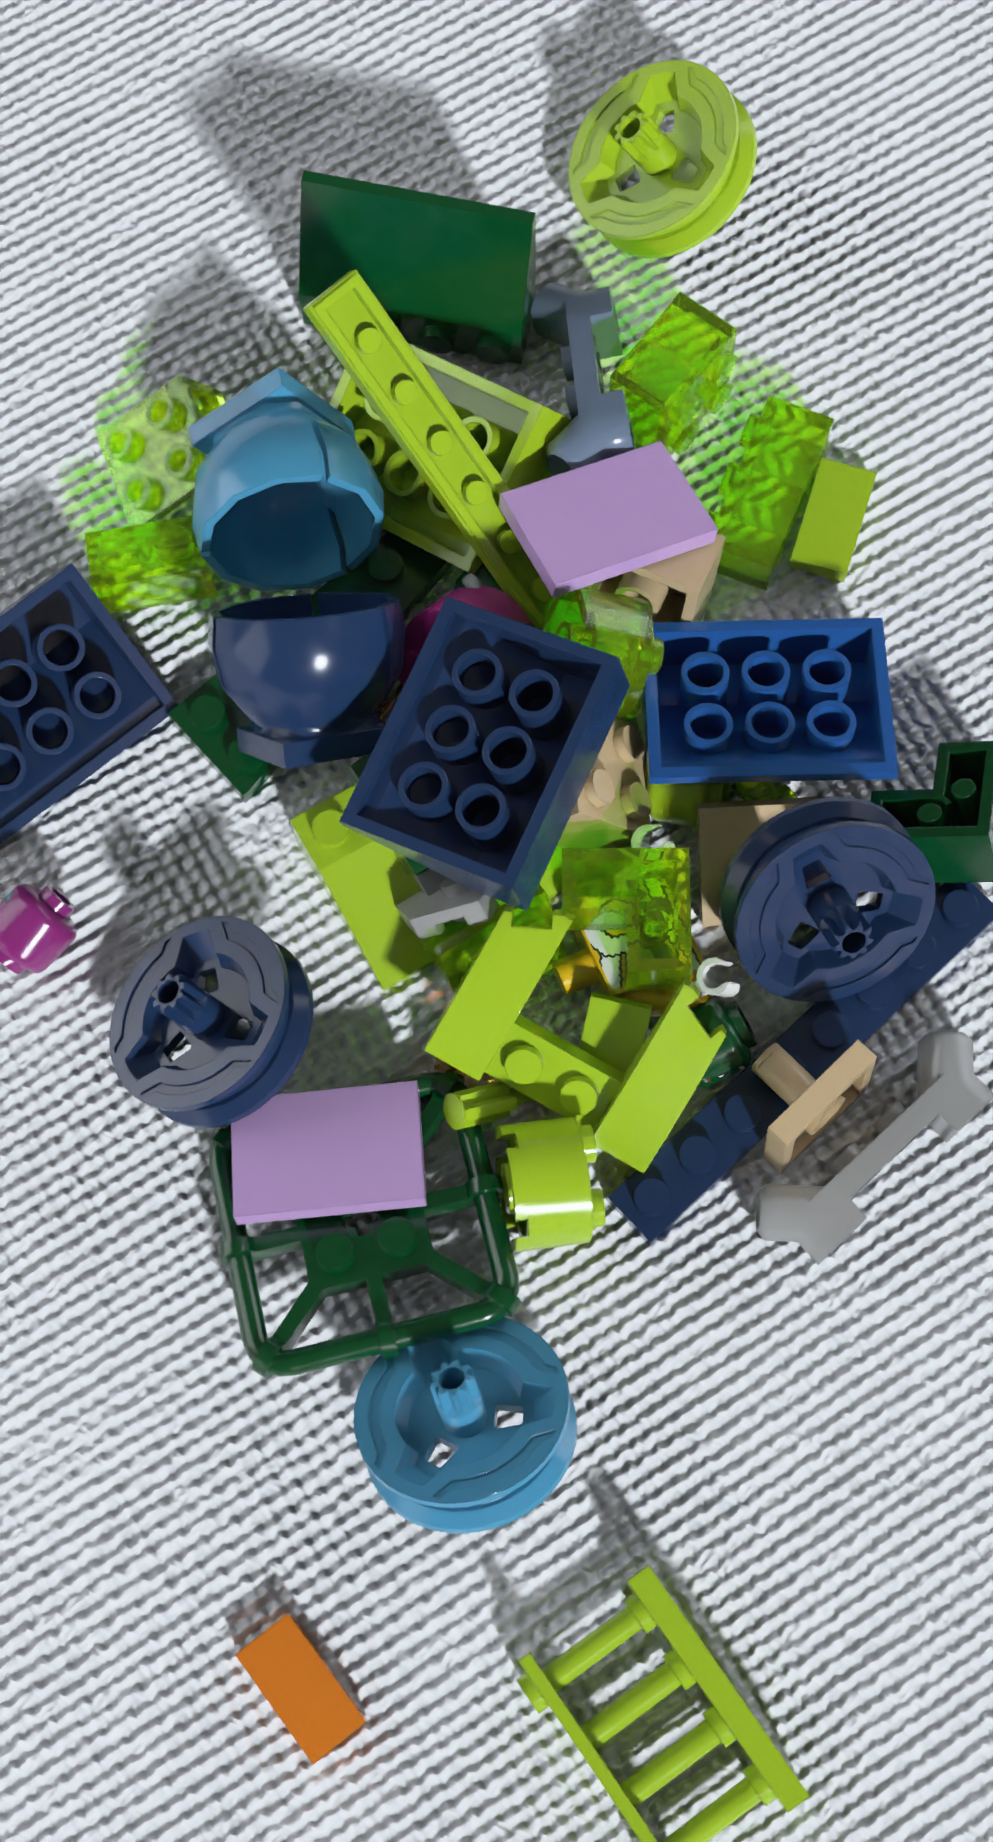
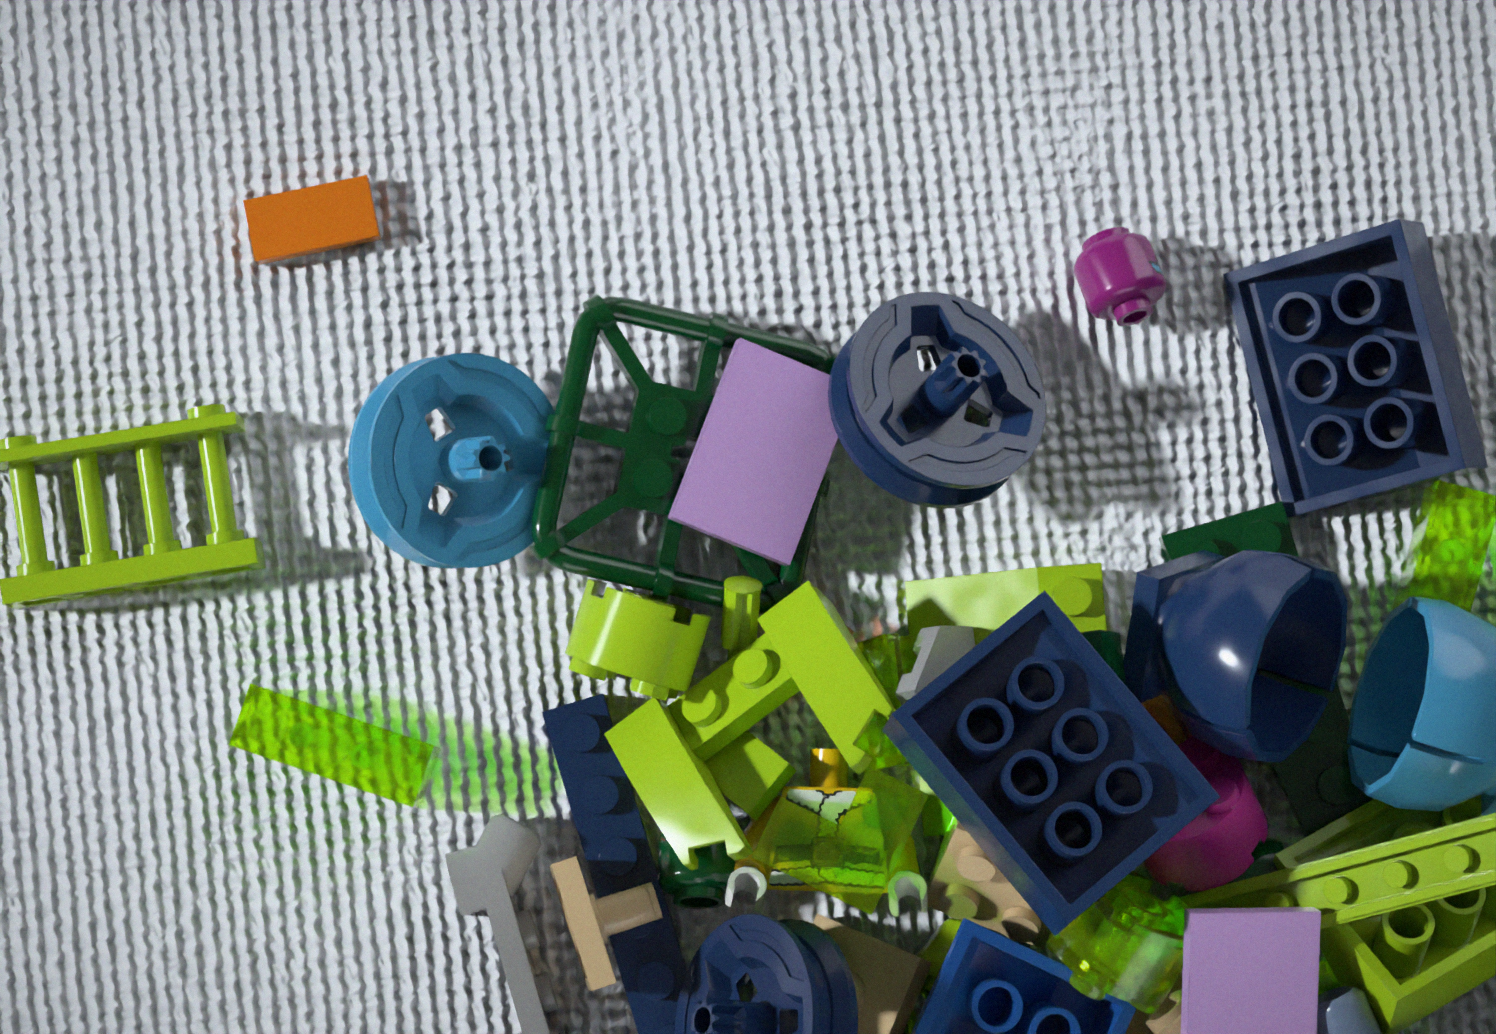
camera: 115 degrees right, 10 degrees up
none -> clear neon green brick [229,683,441,809]

